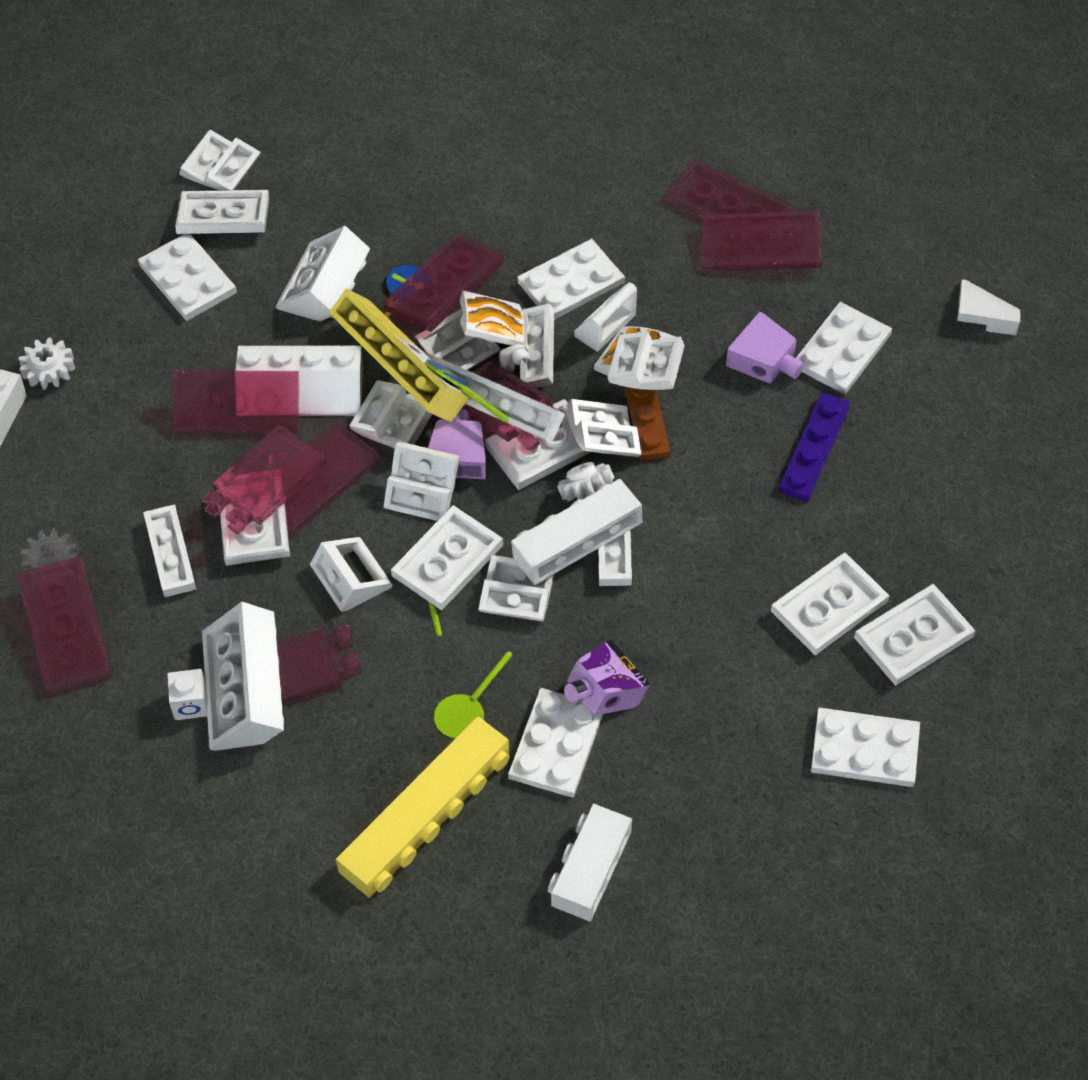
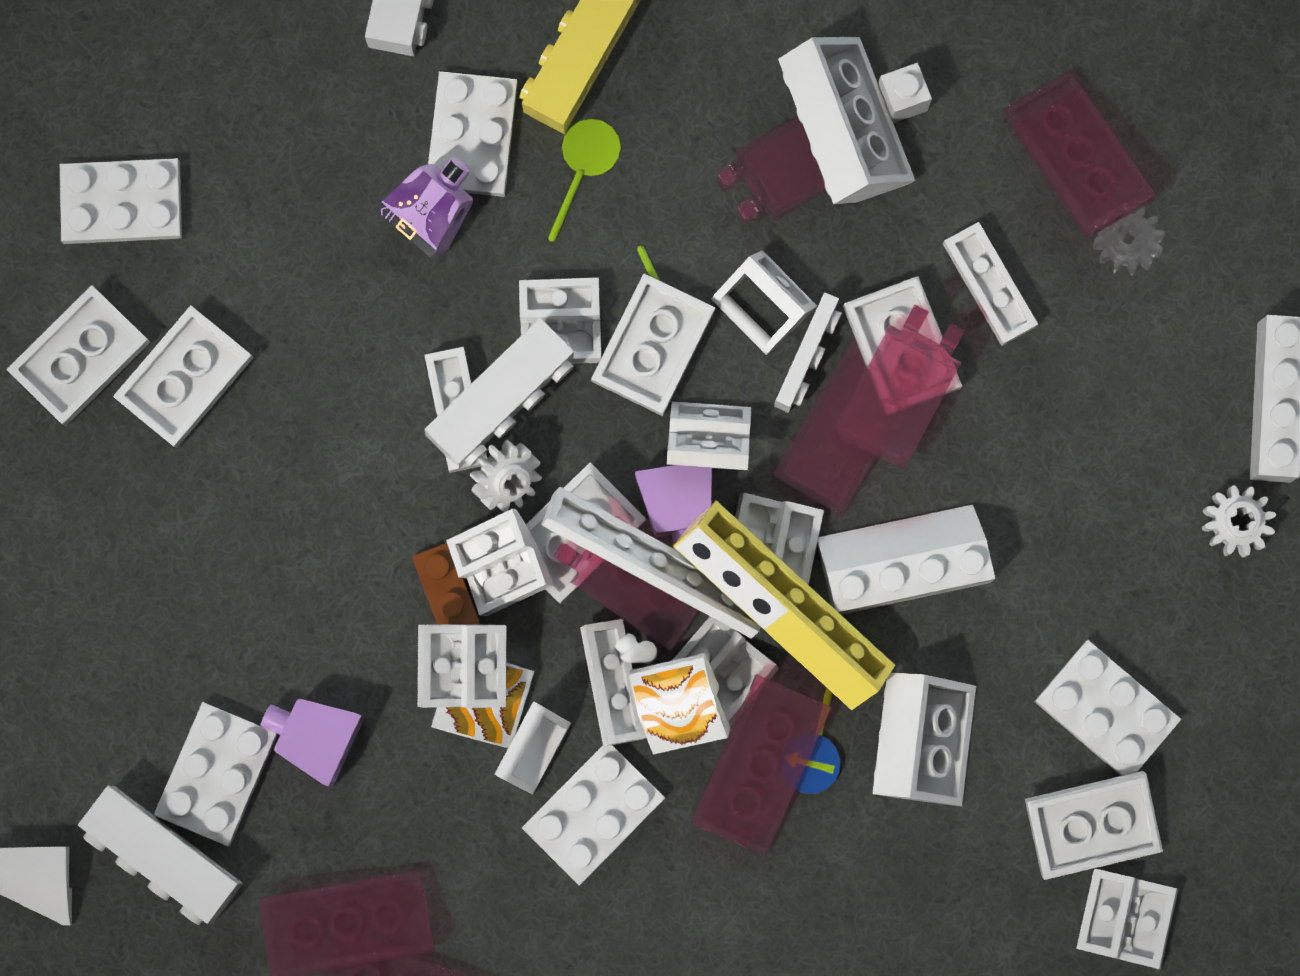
camera: 170 degrees right, 25 degrees up
clear pink tile [173,370,299,434] -> none
lime piece [425,359,508,422] -> none
dark purple plate [779,392,851,502] -> none
none -> white brick [78,785,243,925]
none -> white plate [774,292,842,413]

